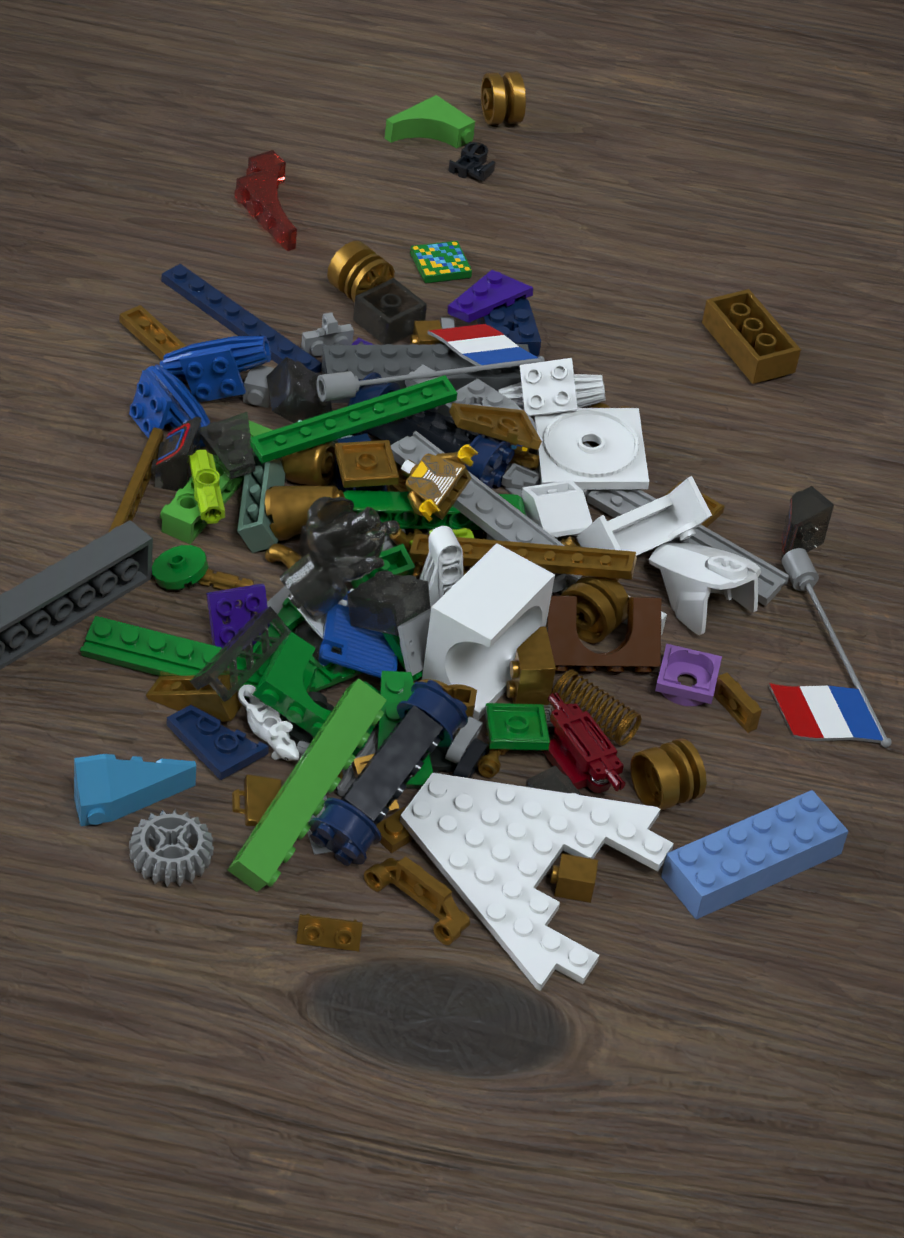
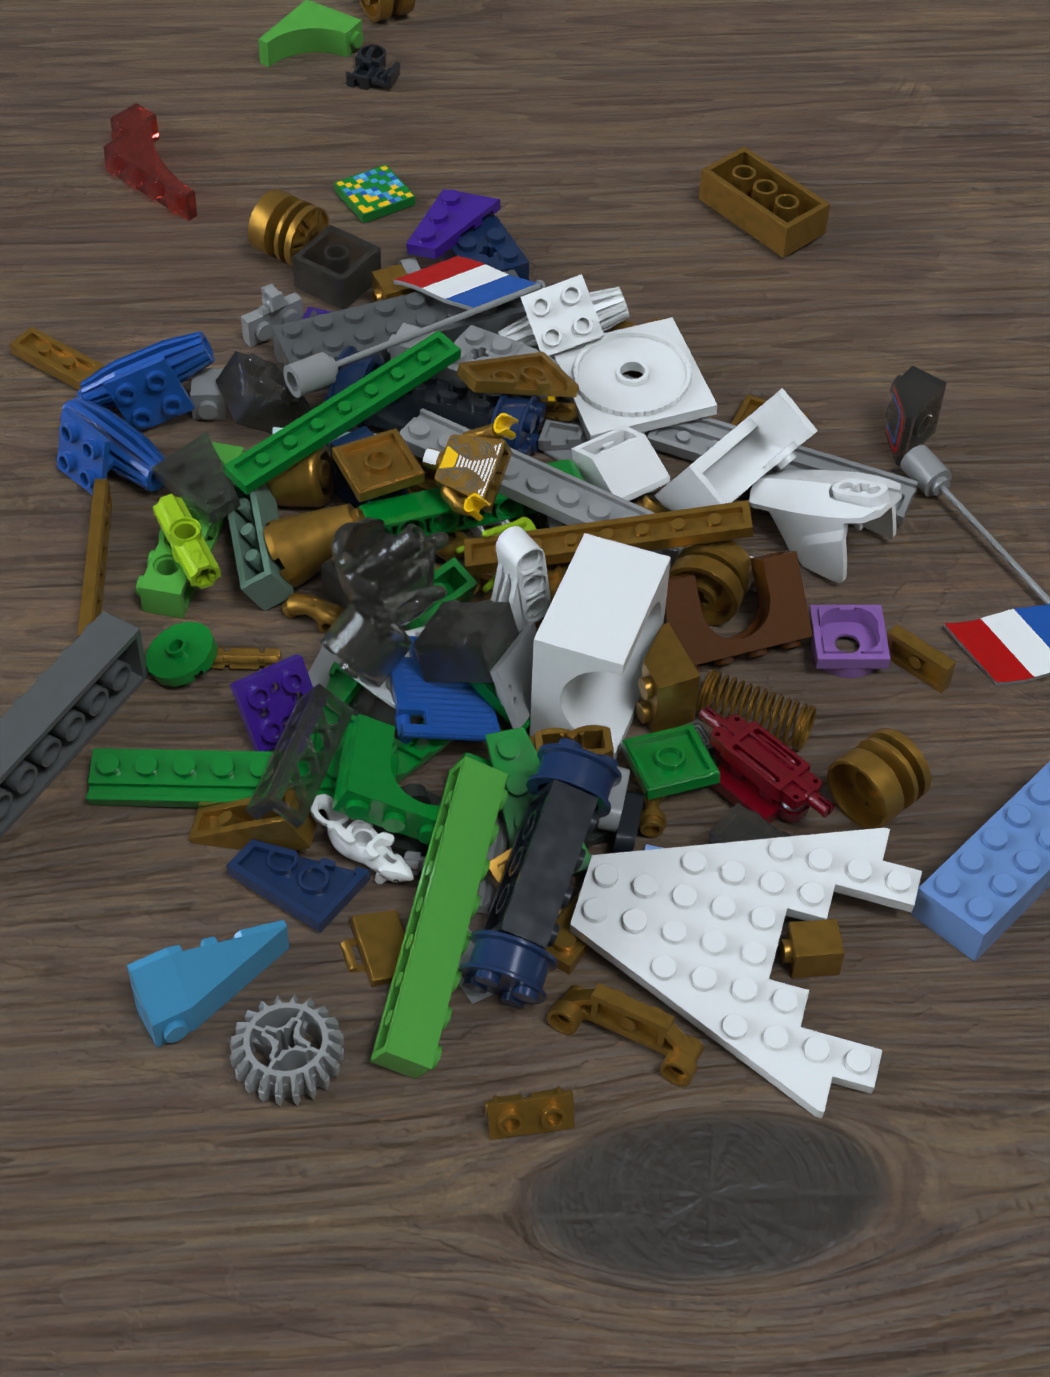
camera: 10 degrees left, 5 degrees up
clear smoke slope [151,417,201,491] -> none
dark blue plate [162,264,322,382] -> none

